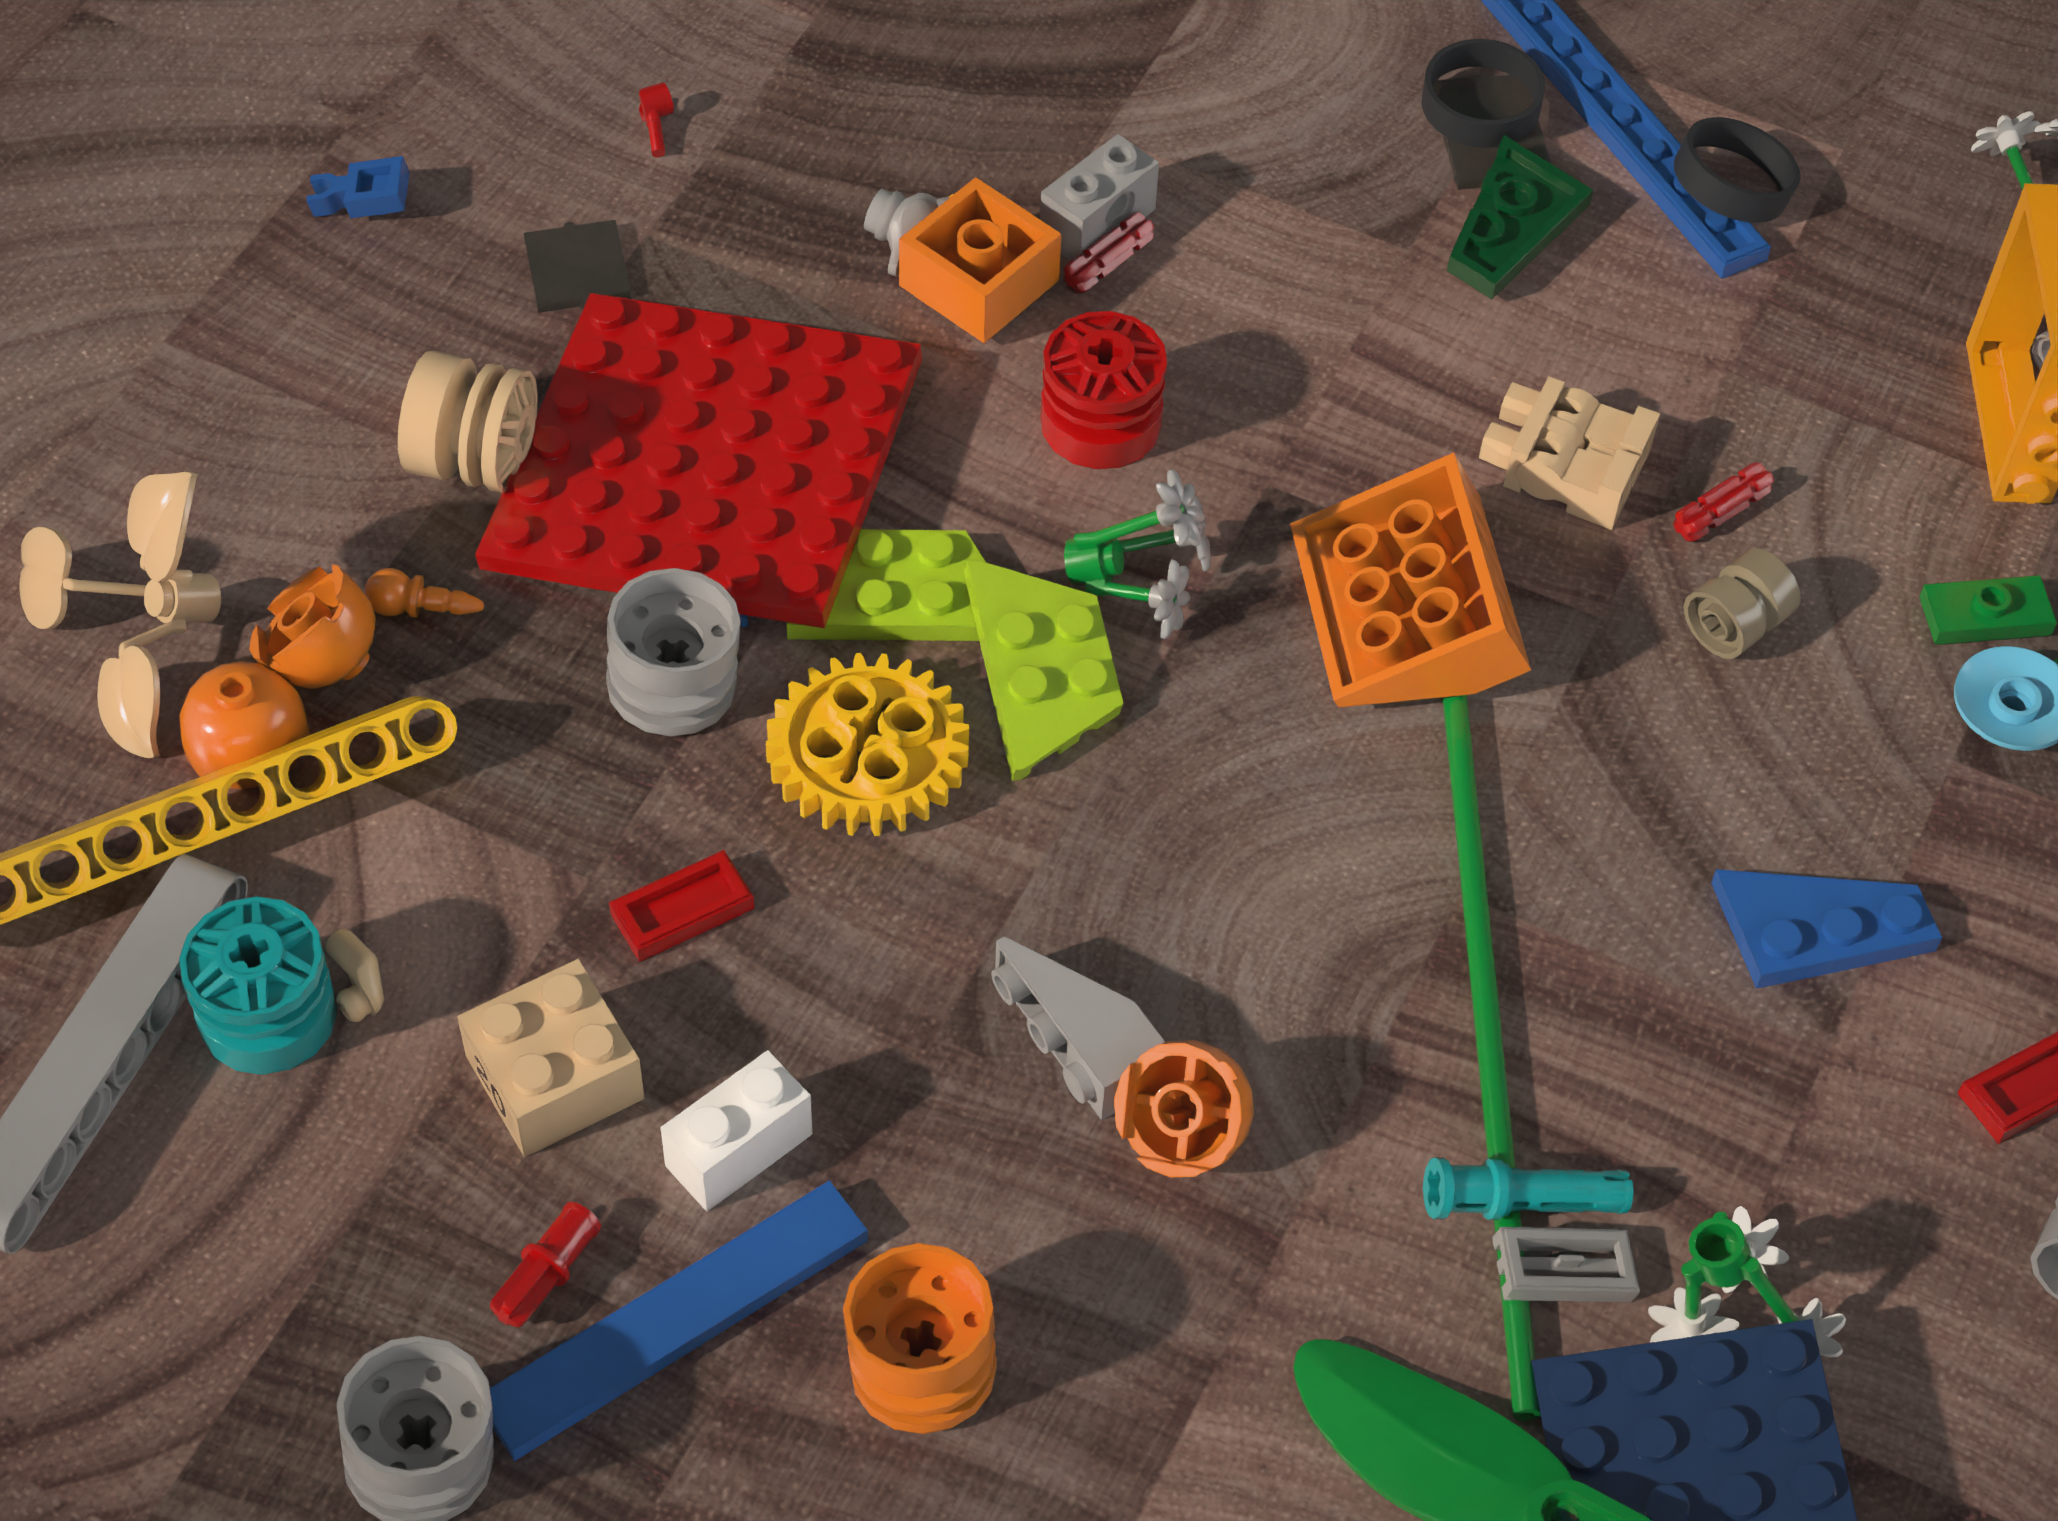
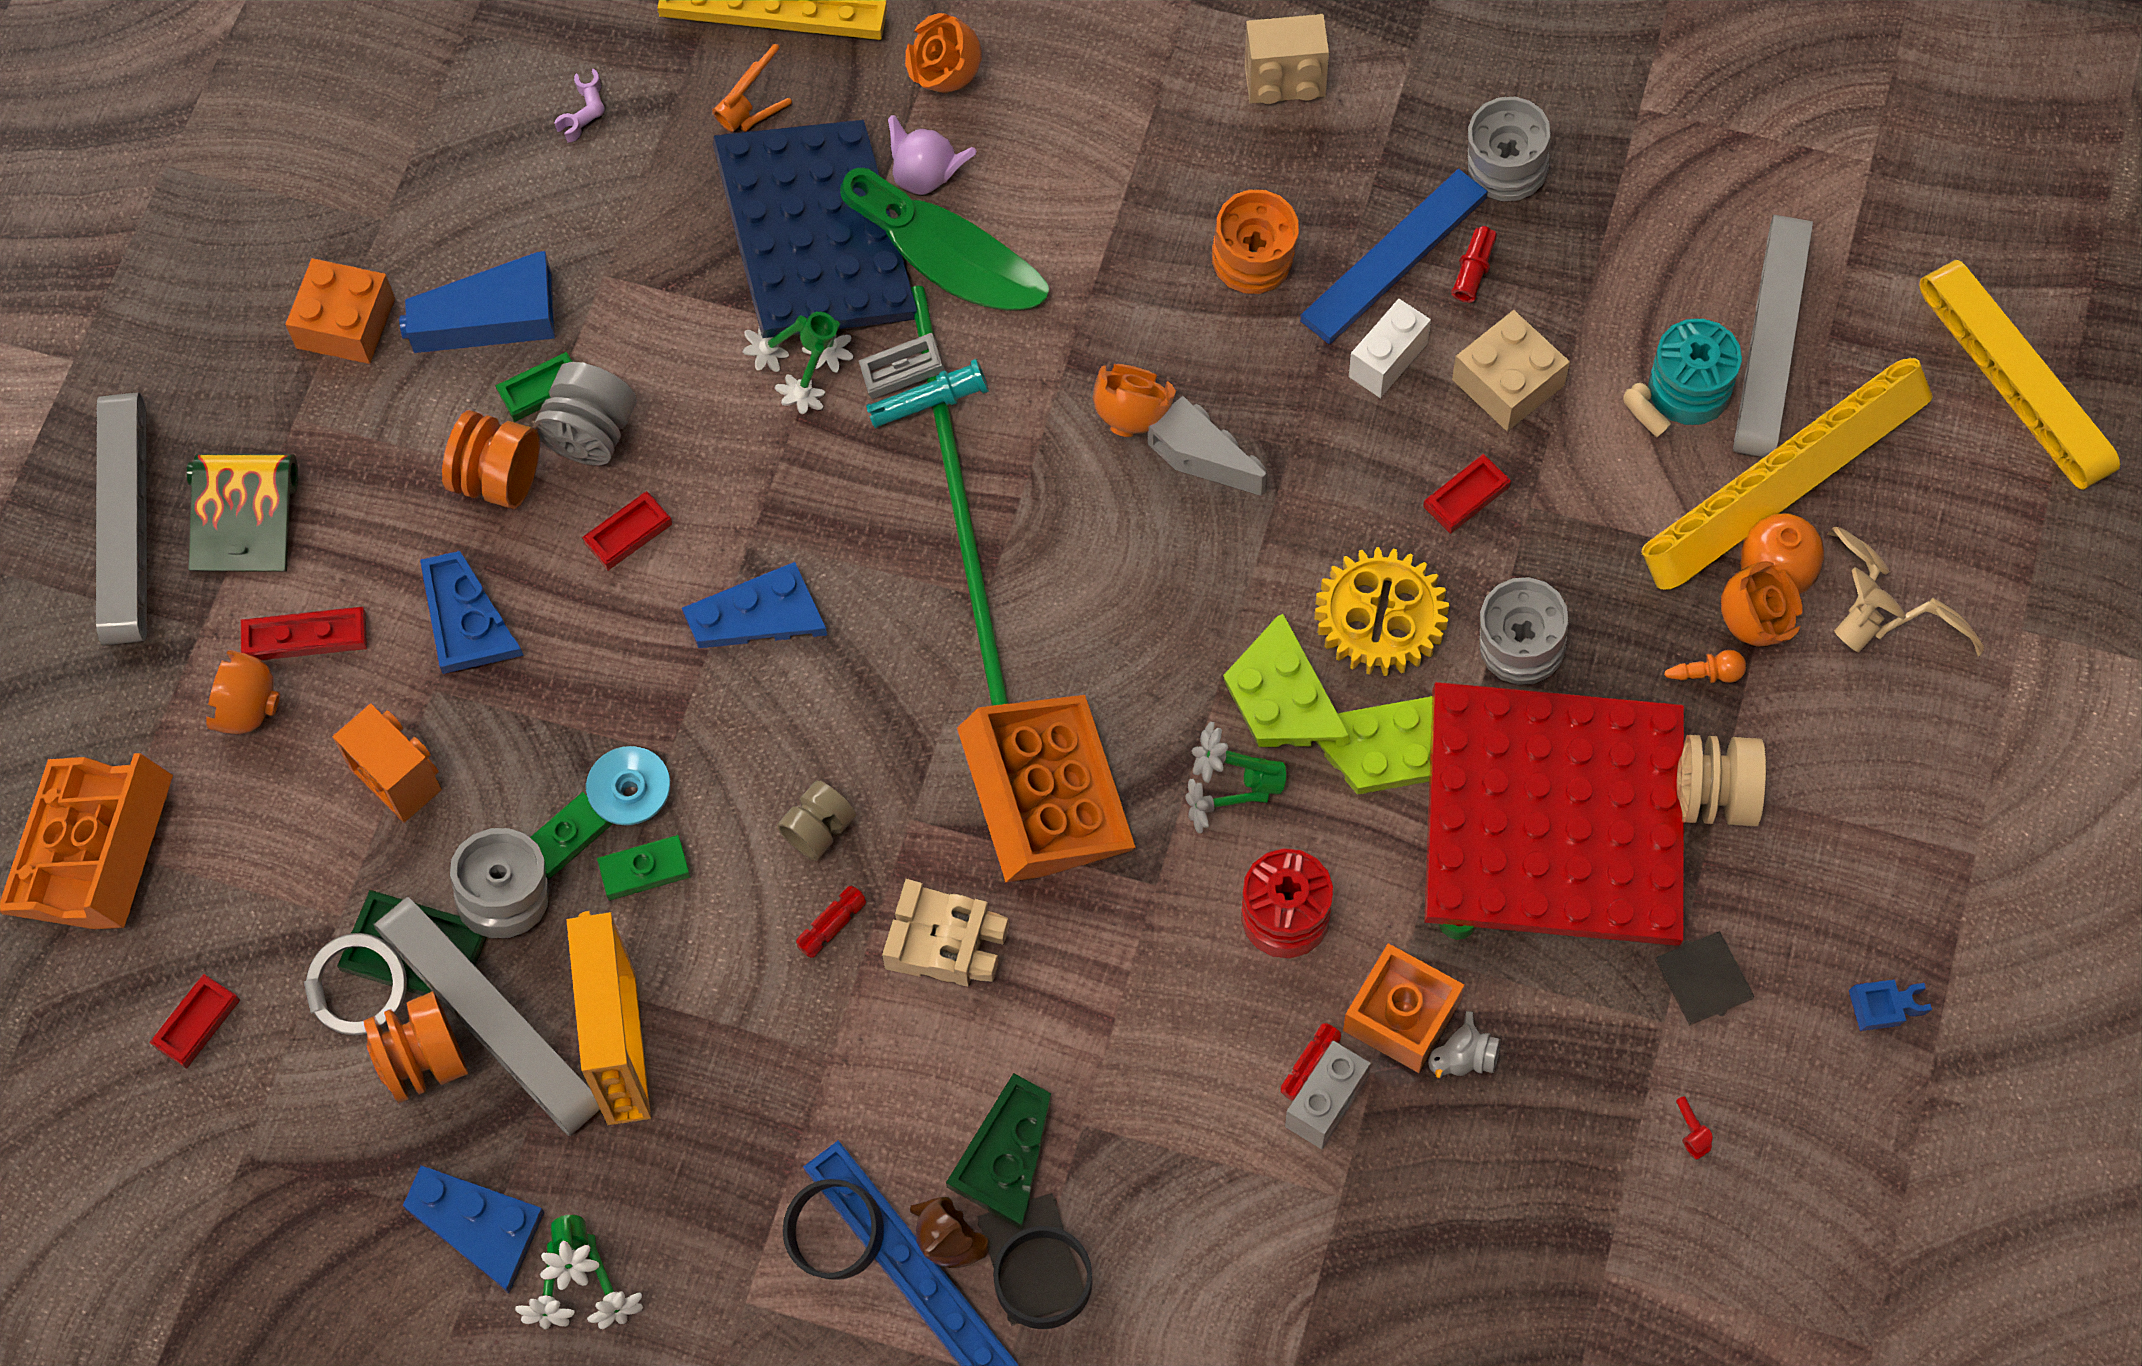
camera: 175 degrees right, 10 degrees up
none -> reddish brown piece [910,1197,989,1268]

